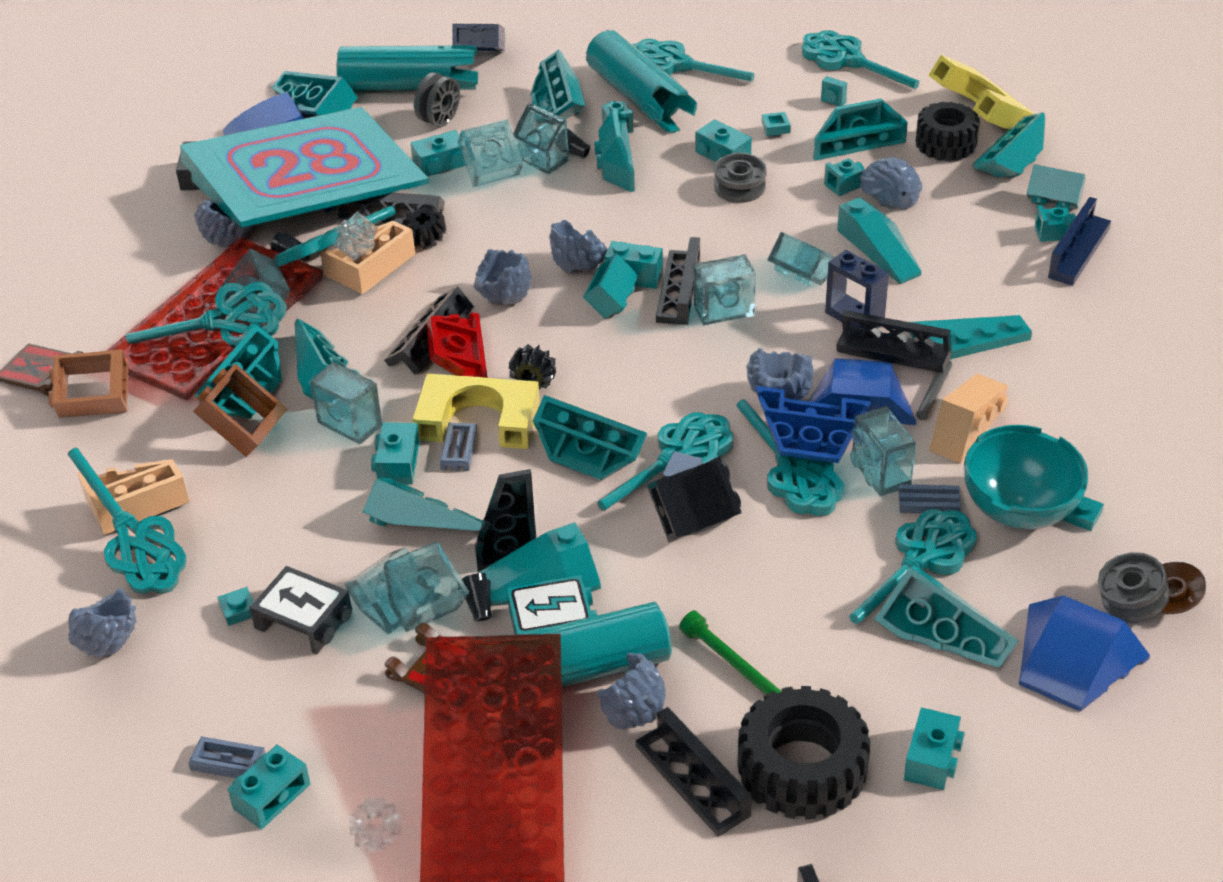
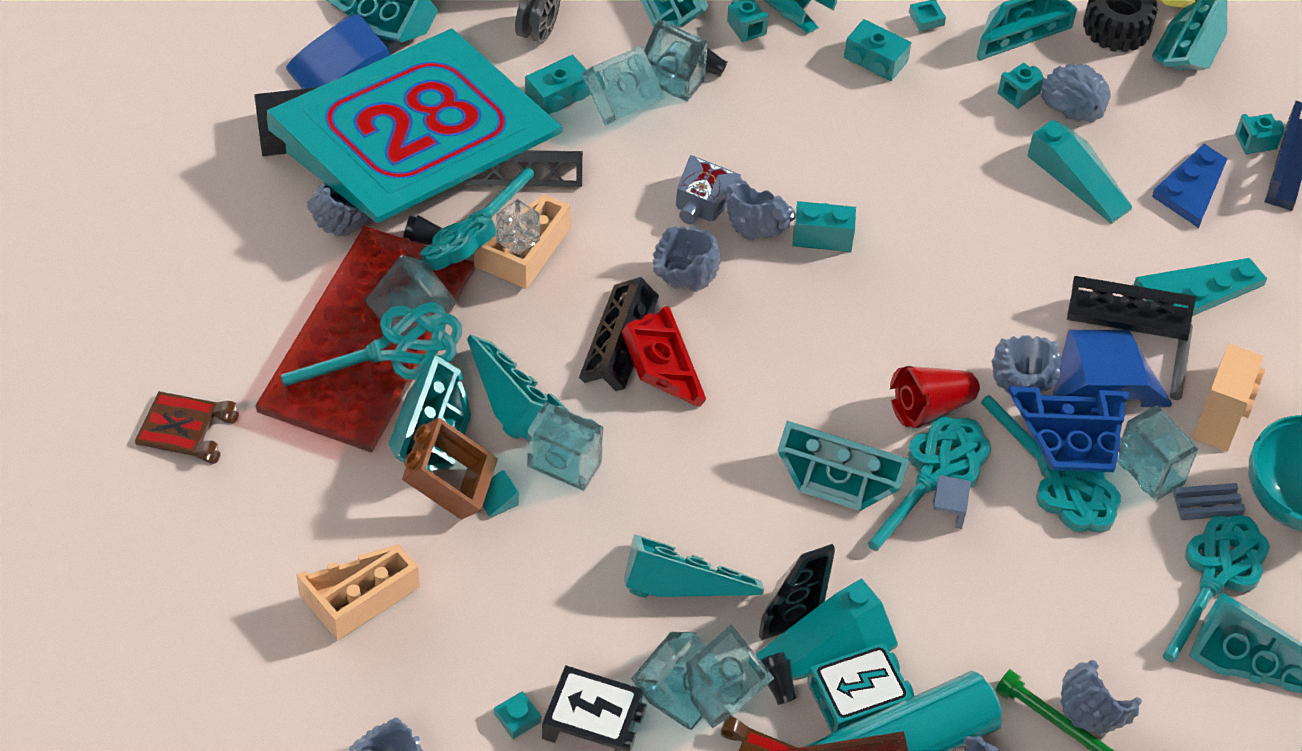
camera: 15 degrees left, 10 degrees up
nougat window [48,350,128,418] -> none
teal piece [67,447,187,594] -> none
teal brick [371,422,420,484] -> none
black gear [402,204,447,249] -> none
light yellow arch [413,373,540,449] -> none
sand blue tile [440,423,477,471] -> none
black gear [508,344,556,389] -> none
teal brick [583,254,639,319] -> none
teal wedge [594,108,635,192] -> none
black panel [647,456,742,542] -> none
black fence [656,237,700,325] -> none
clear light blue brick [694,254,756,326] -> none
dark grey wheel [714,153,767,203] -> none
clear light blue slope [767,232,835,286] -> none
dark blue window [825,250,889,329] -> none
teal brick [1026,164,1086,211] -> none
none -> teal slope [483,470,519,518]
none -> sand blue torso [676,155,741,224]
none -> red cone [890,366,980,428]
none -> sand blue hair [1060,660,1142,734]
none -> blue wing [1152,144,1227,228]

